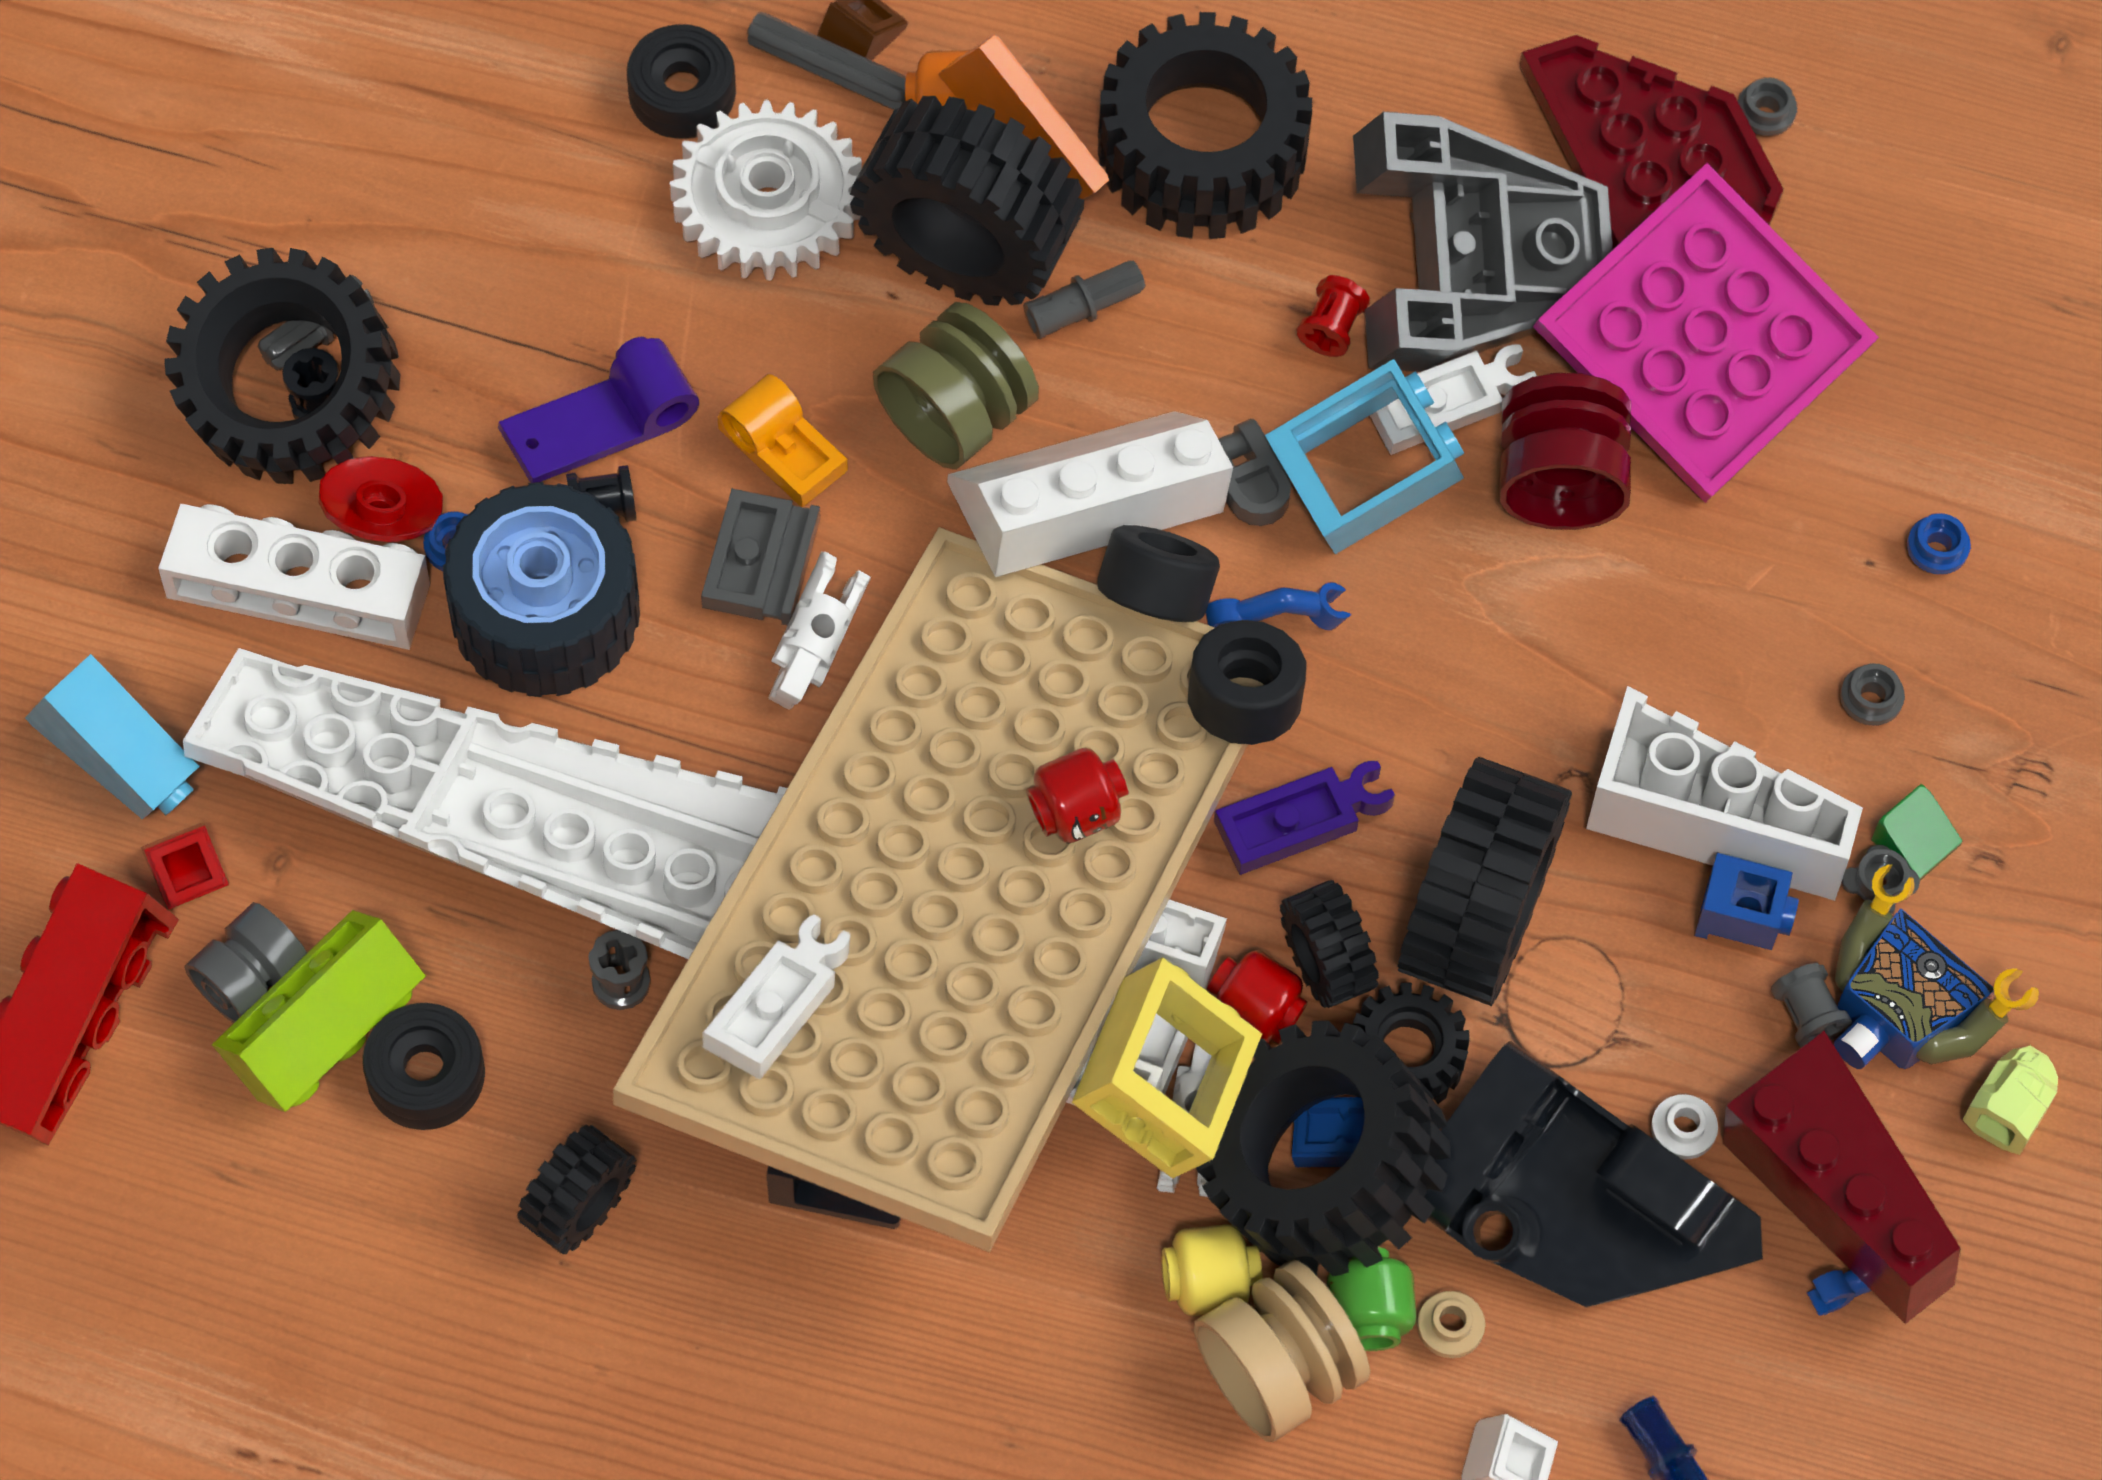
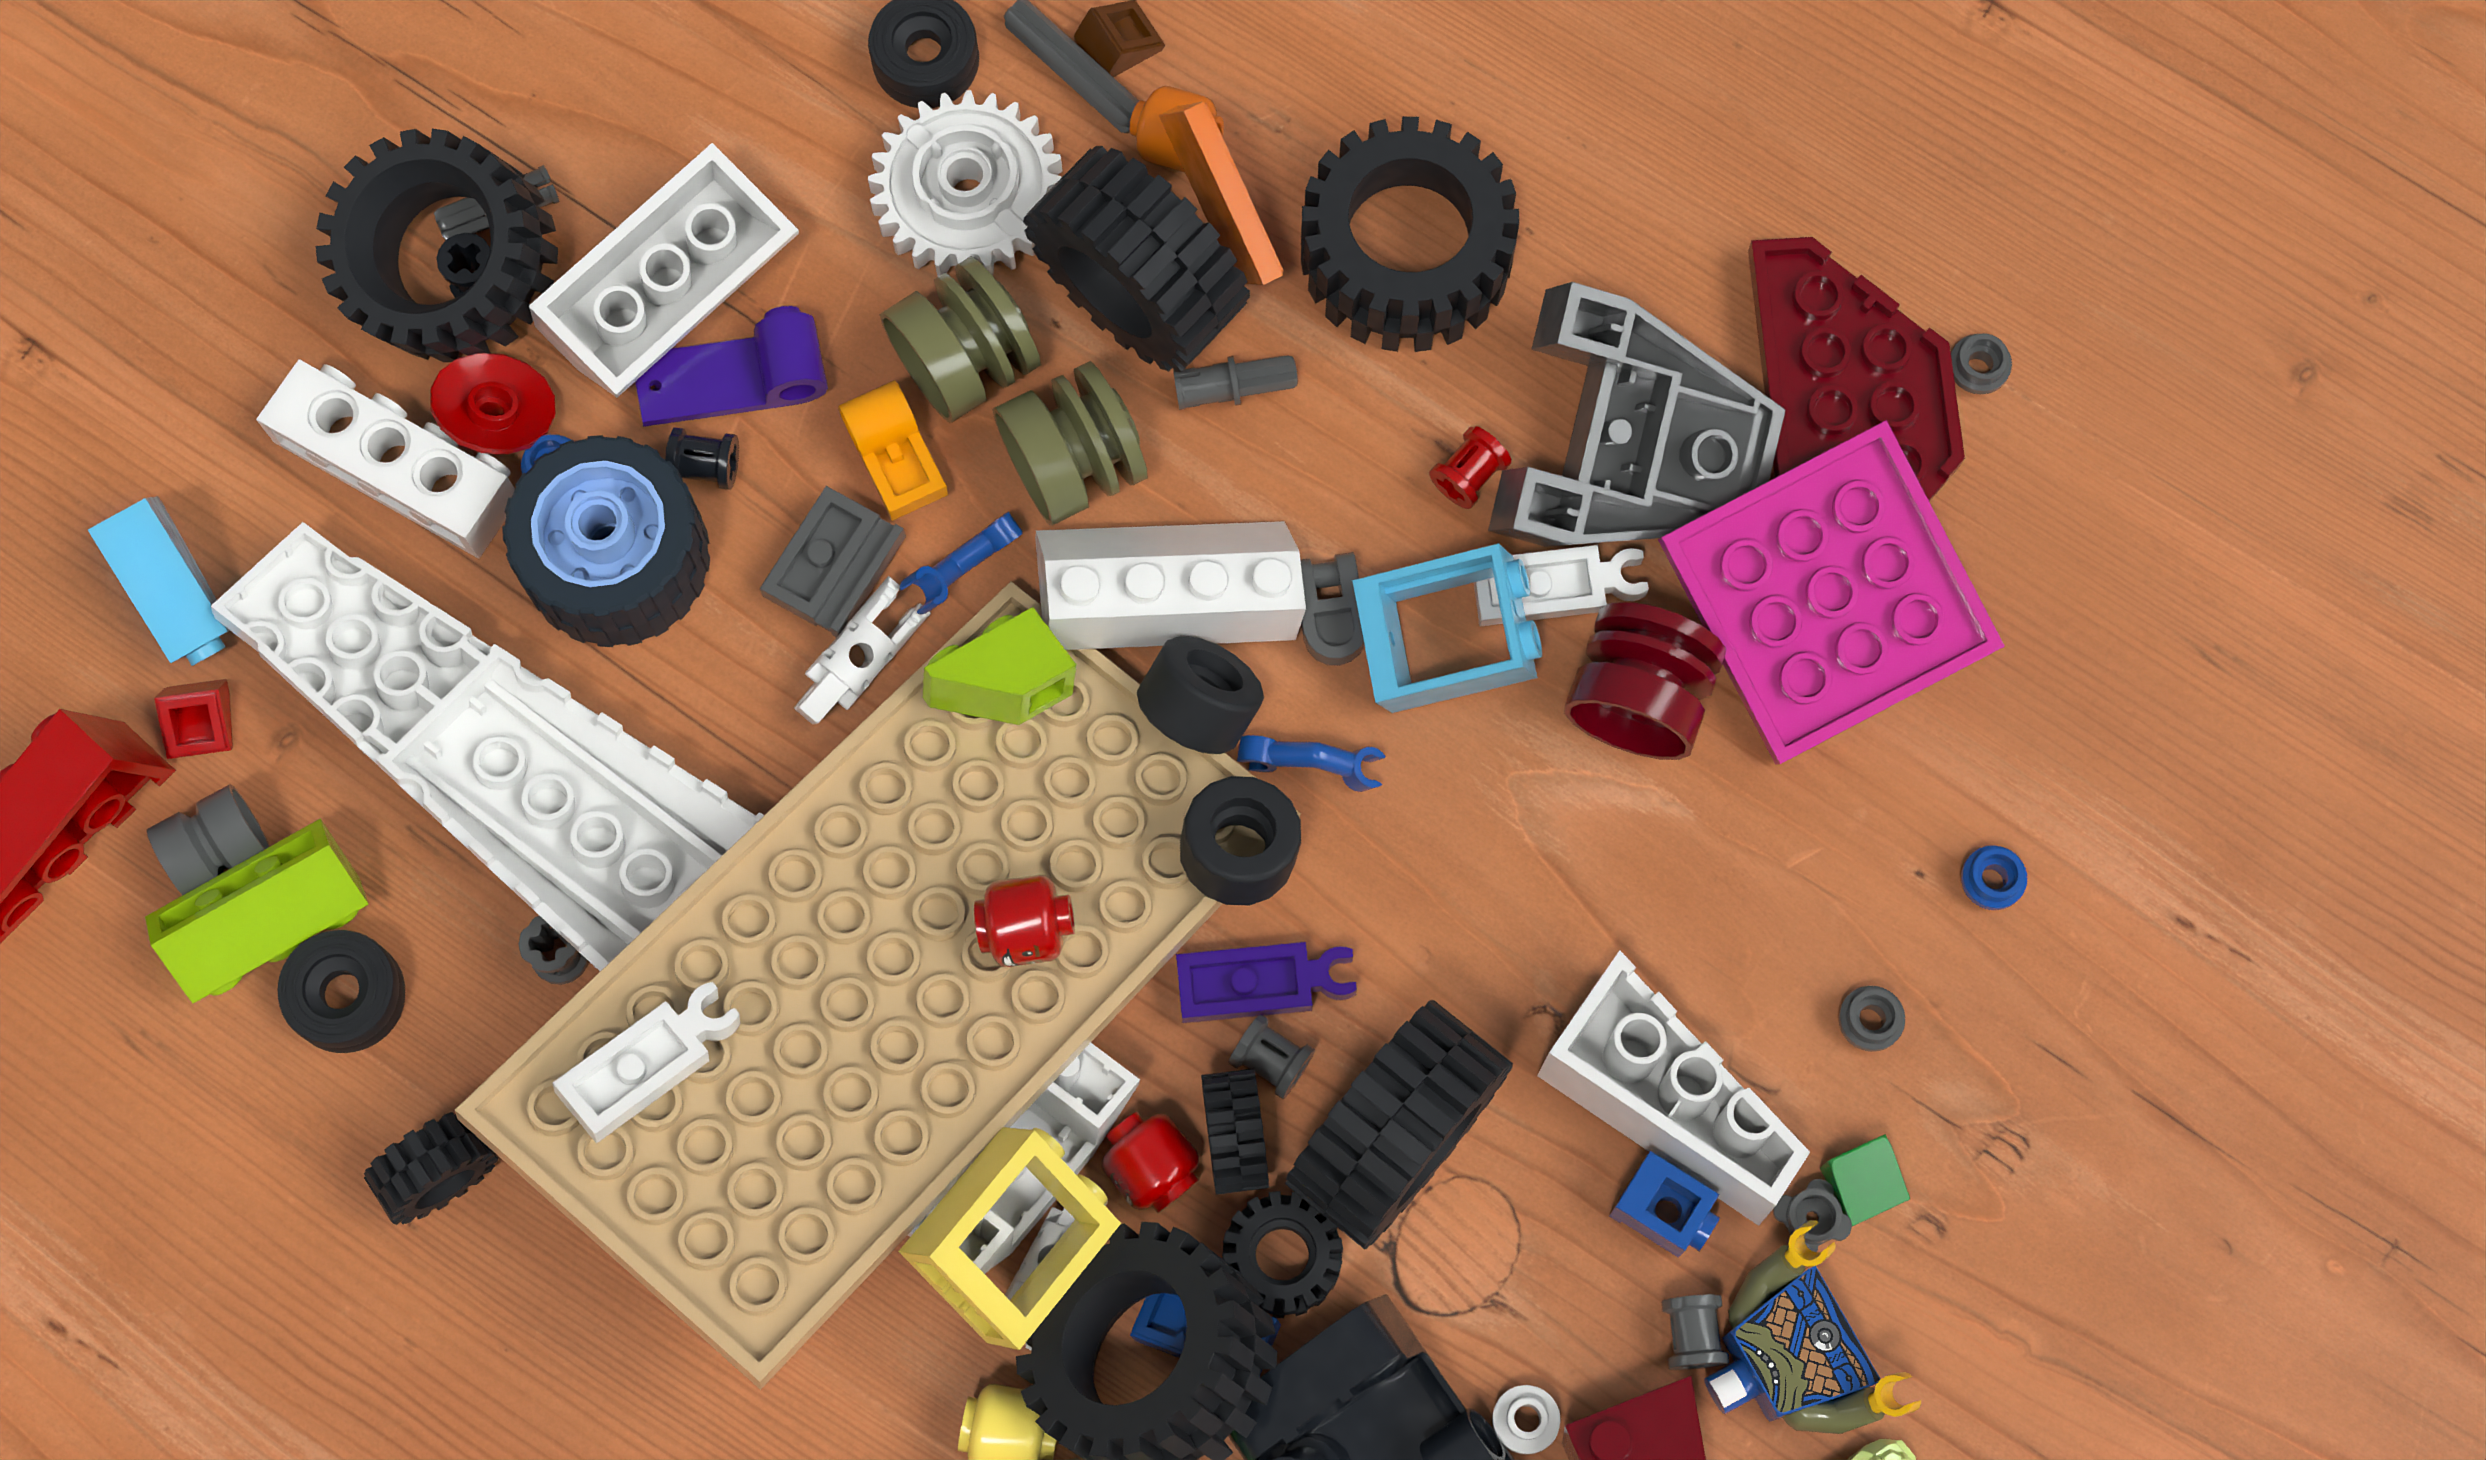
camera: 20 degrees right, 10 degrees up
none -> white slope [529,143,799,398]
none -> olive wheel [879,256,1041,423]
none -> blue arm [900,512,1023,614]
none -> lime slope [923,607,1077,725]
none -> dark grey bush [1229,1014,1315,1099]

